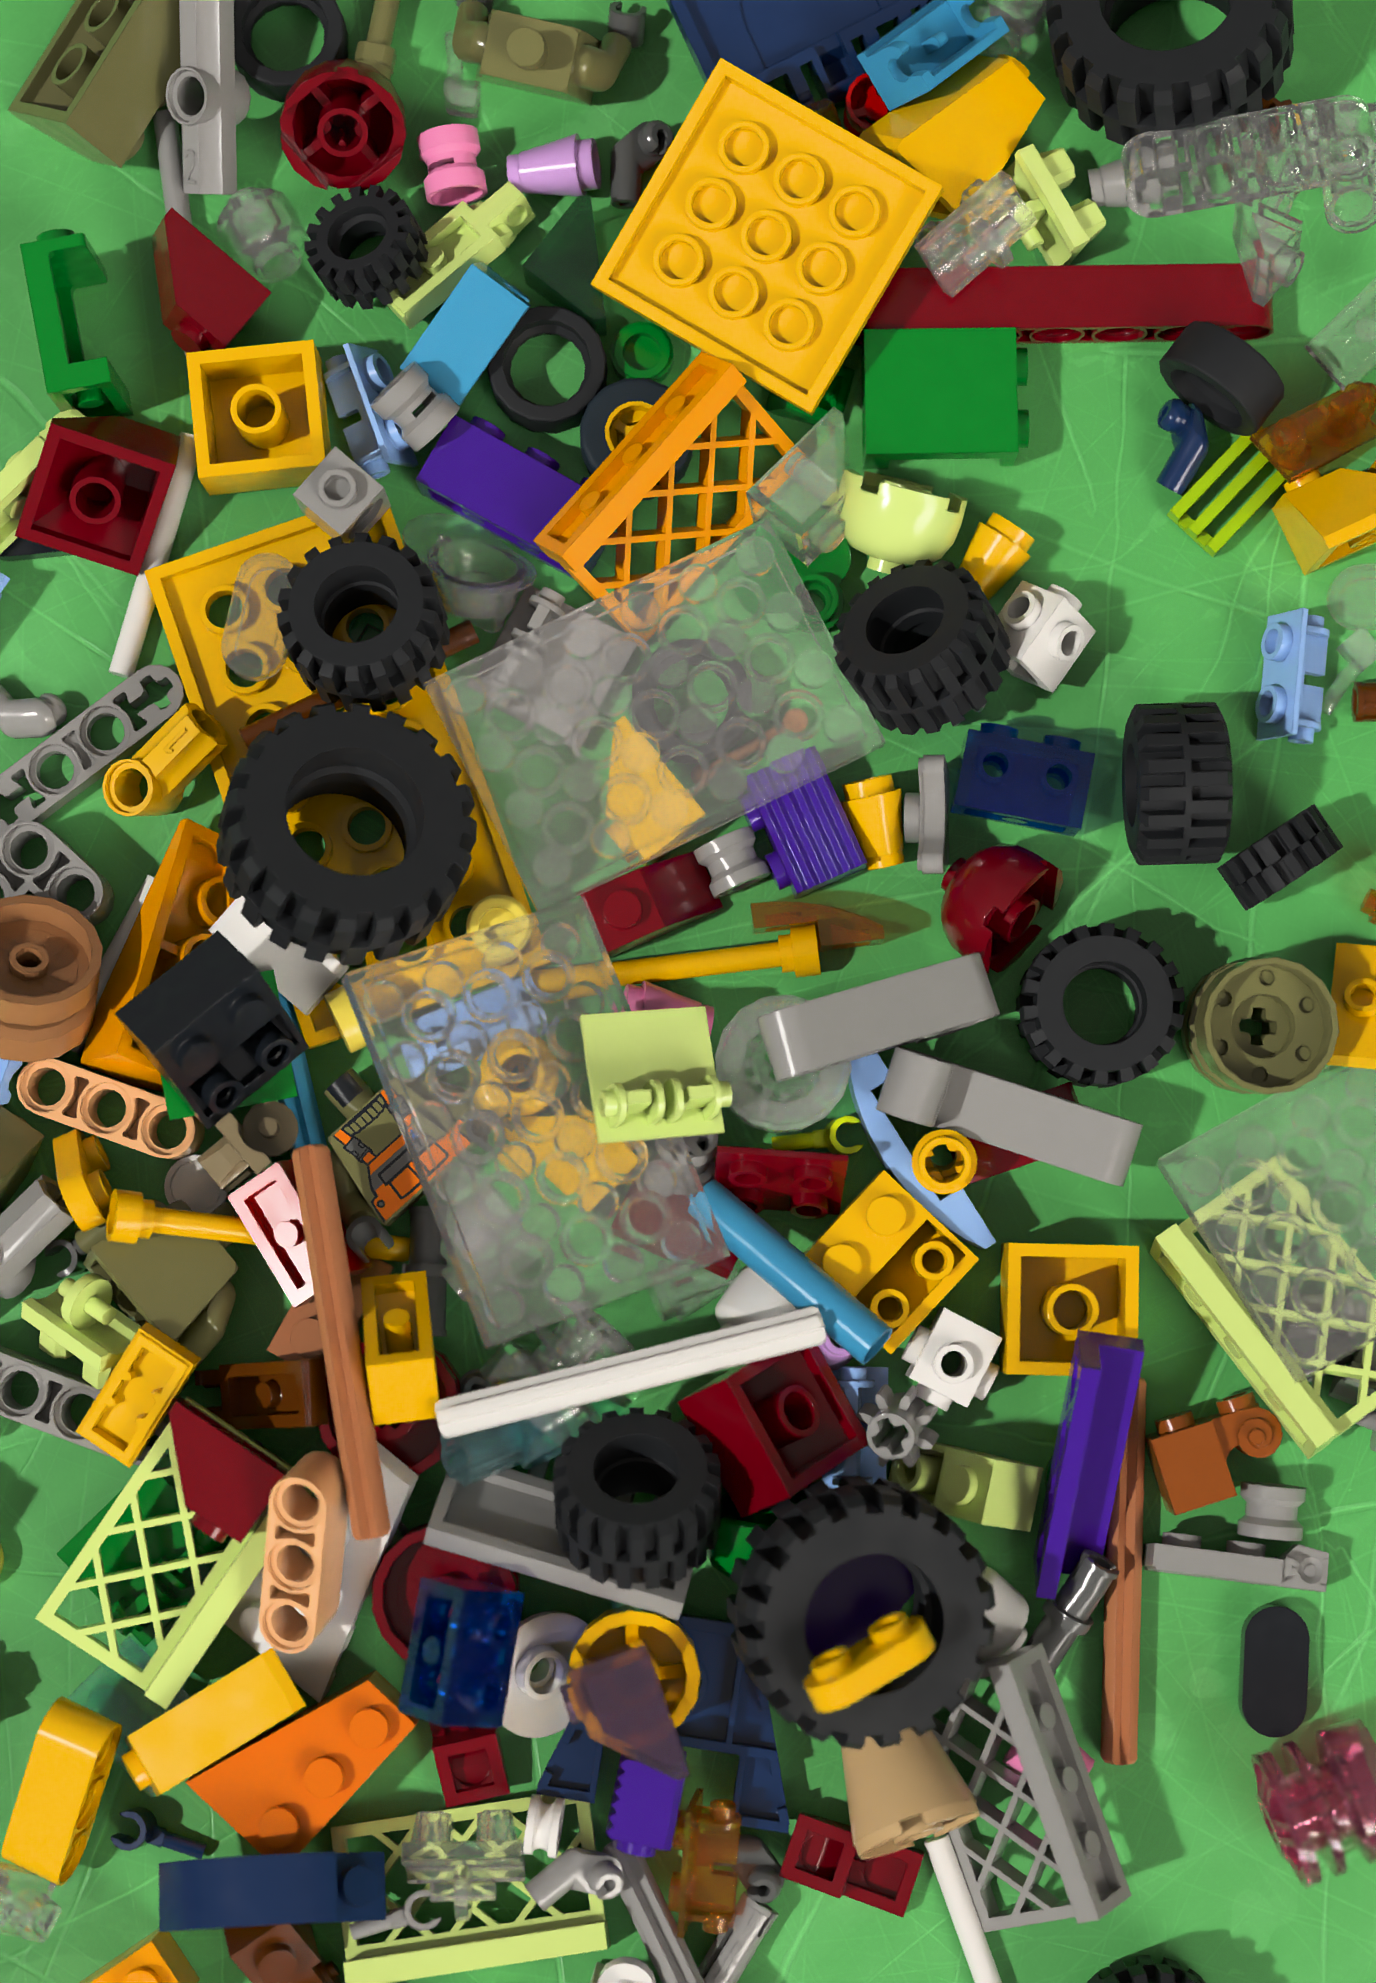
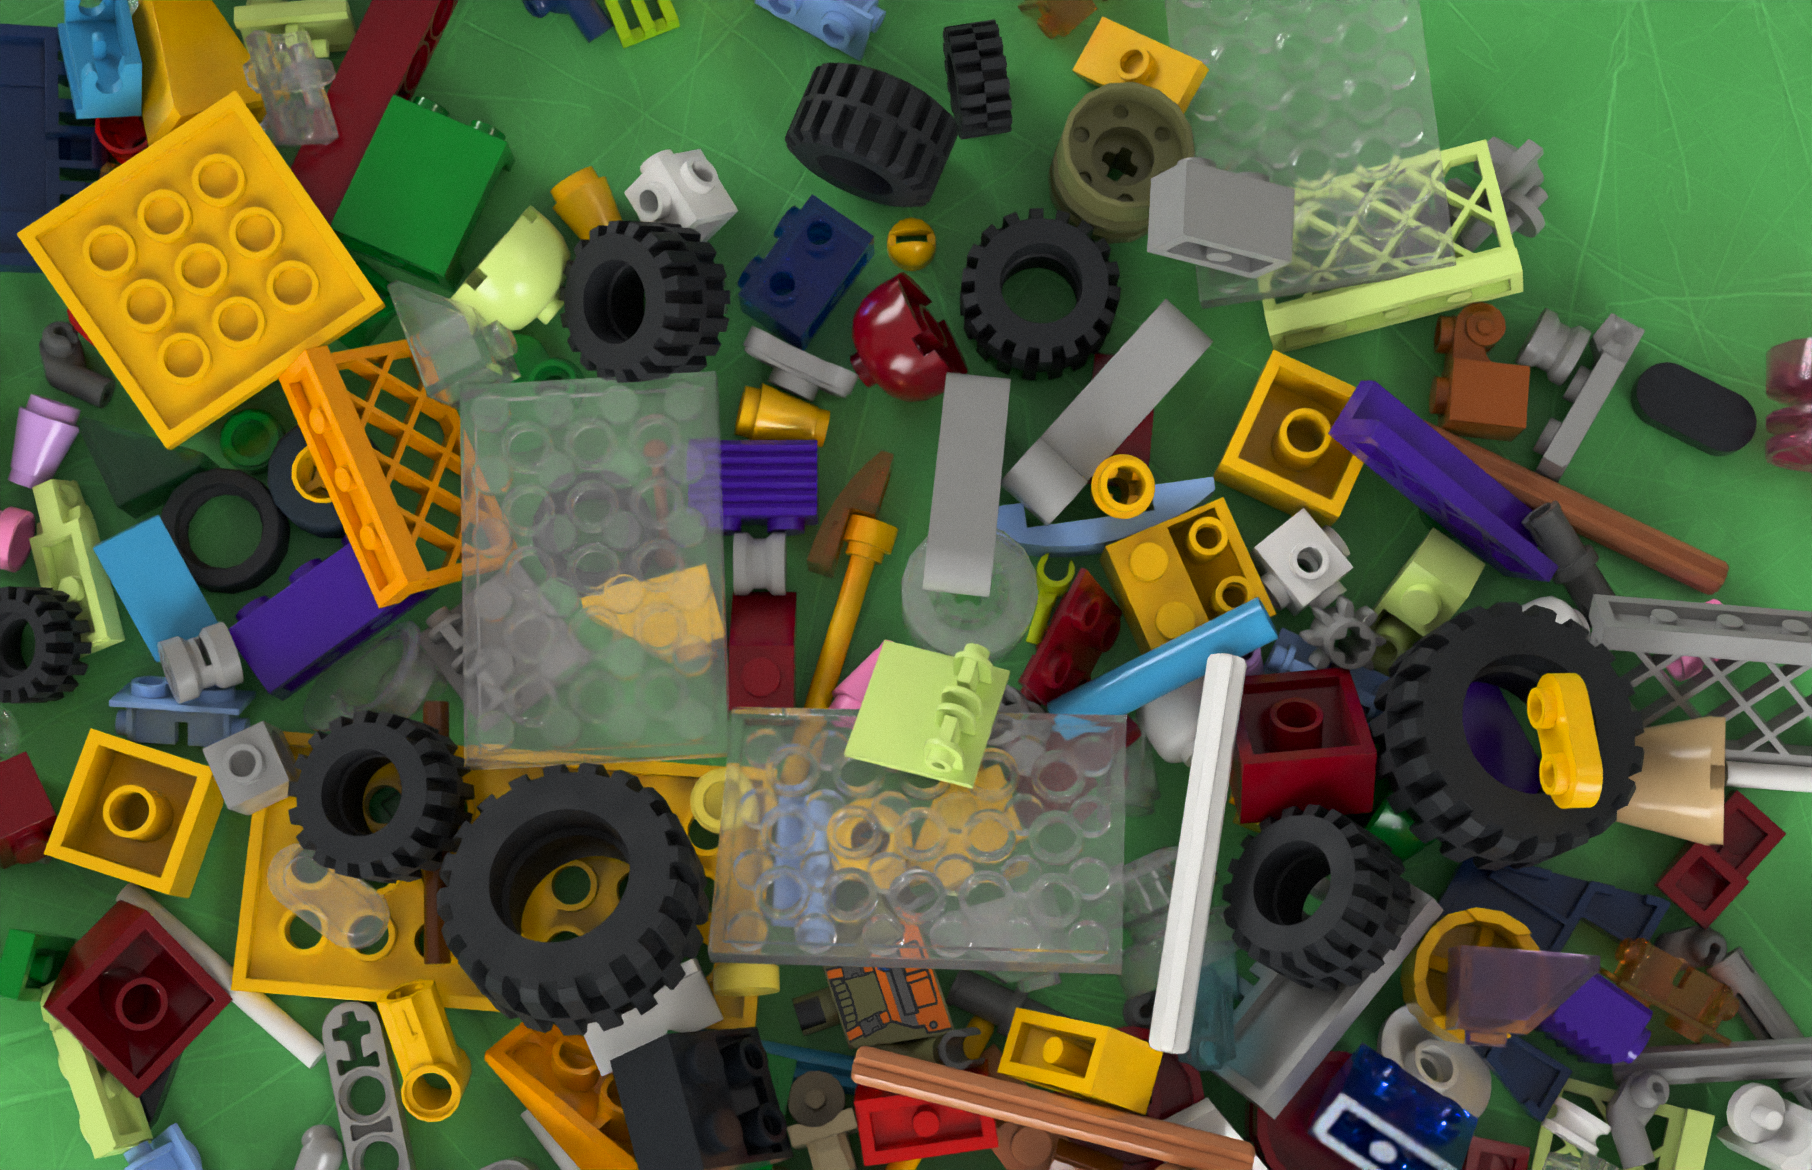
camera: 70 degrees left, 5 degrees down
none -> yellow hinge [887,217,936,271]
none -> light grey brick [1147,157,1295,279]

